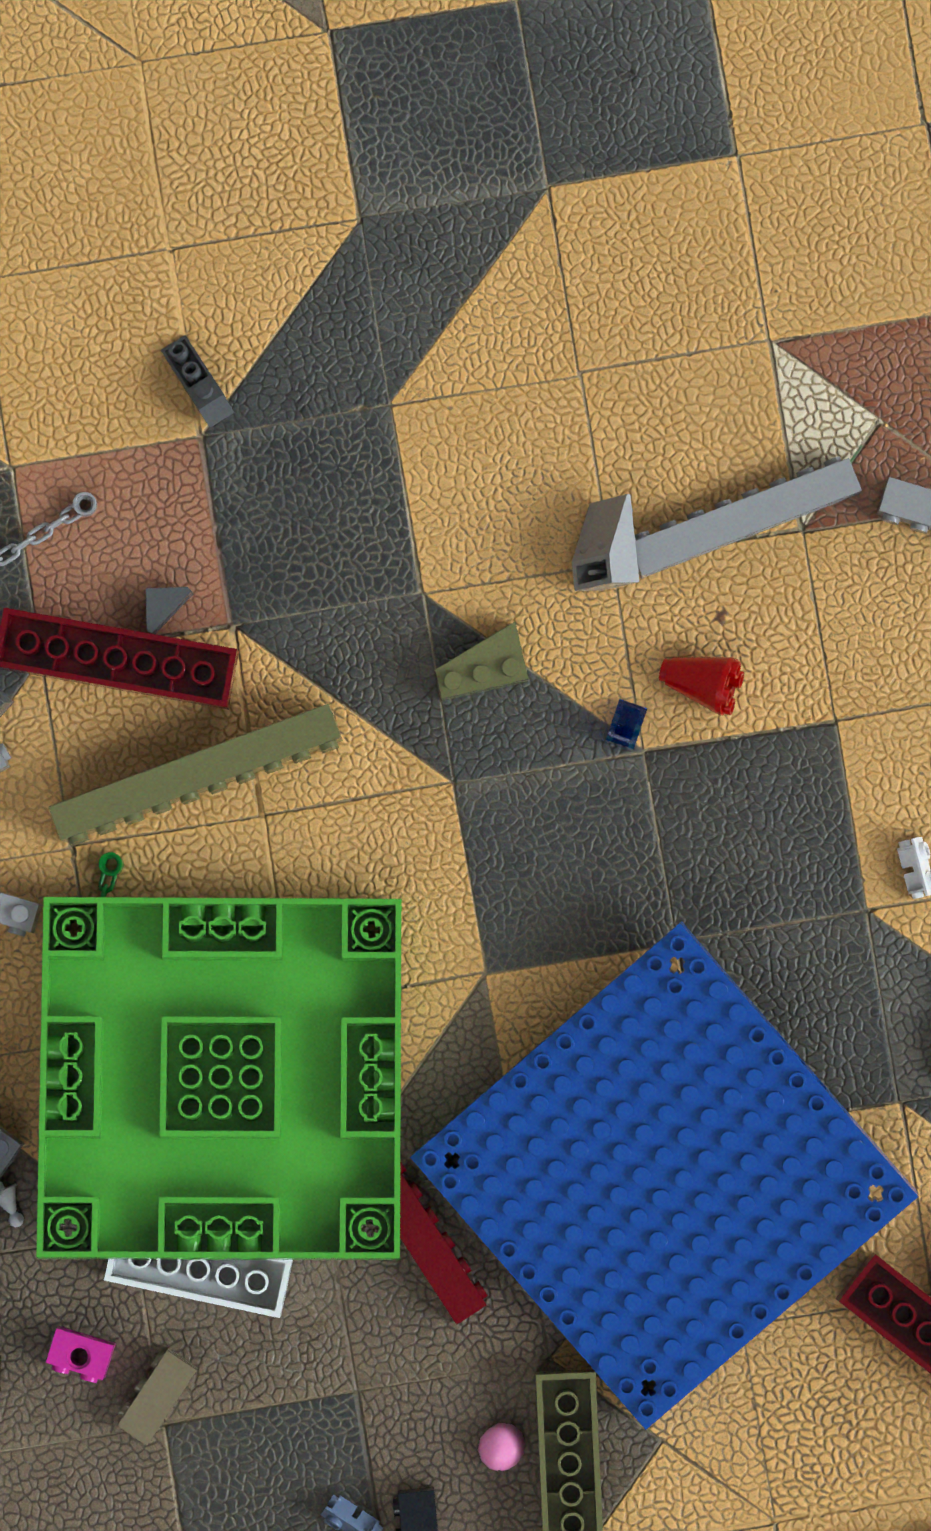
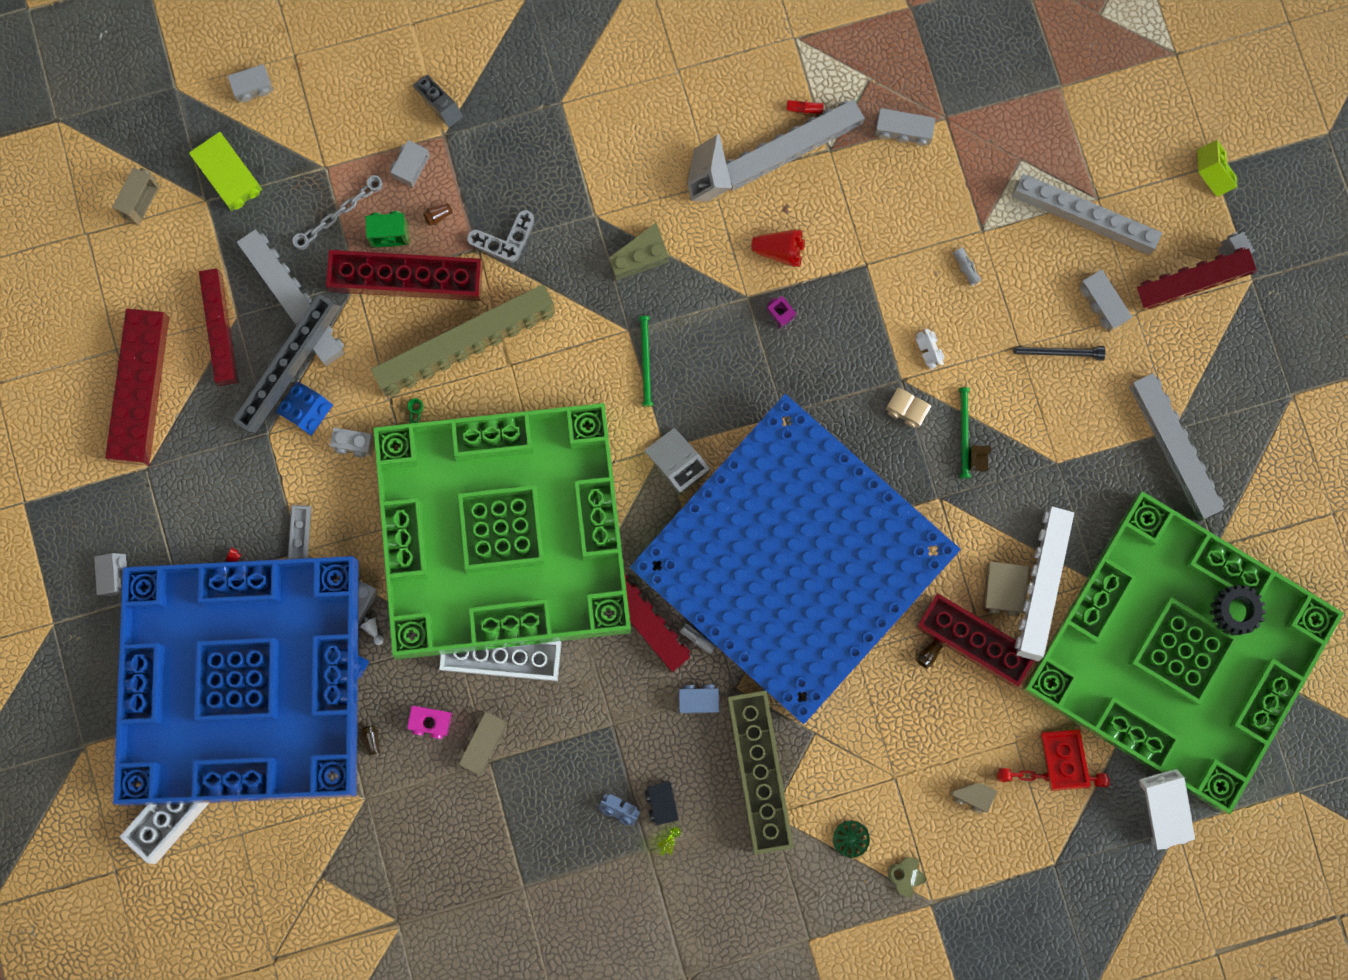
camera: 15 degrees left, 5 degrees down
dark grey slope [146,587,193,634] -> none
bright pink hair [478,1423,526,1471] -> none
clear blue slope [605,699,647,752] -> none
none -> green brick [365,211,409,248]
none -> light grey brick [390,140,430,187]
none -> reddish brown cone [423,203,453,226]
none -> light grey beam [467,210,534,263]
none -> green bar [638,316,653,407]
none -> light grey slope [644,427,710,496]
none -> sand blue brick [679,685,719,713]
none -> light grey axle [680,624,716,655]
none -> magenta brick [766,296,796,329]
none -> red axle [786,100,824,115]
none -> tan brick [886,387,931,428]
none -> dark brown cone [916,640,943,669]

